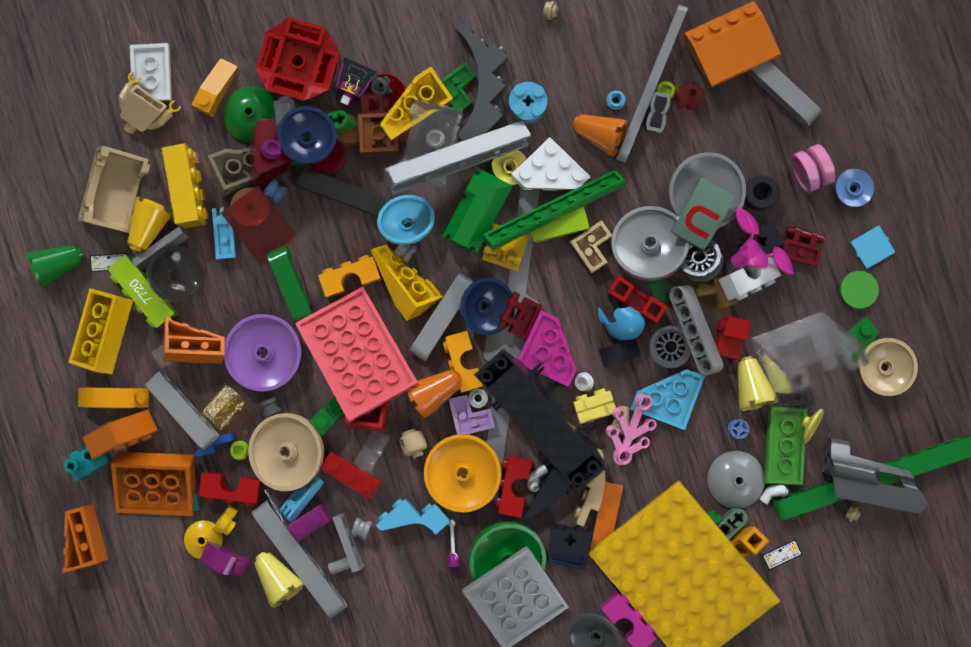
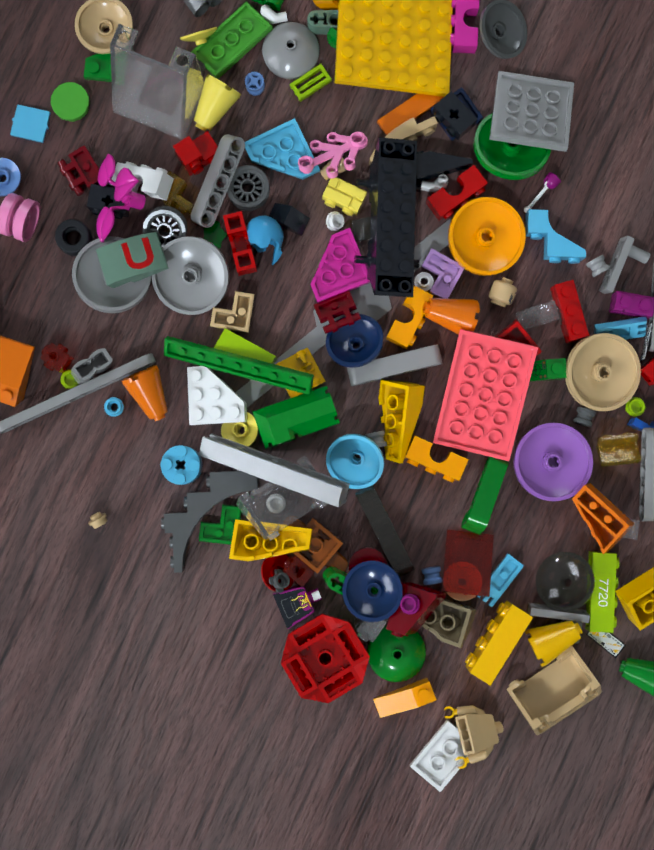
camera: 140 degrees left, 0 degrees up
none -> lime tile [289,64,332,102]

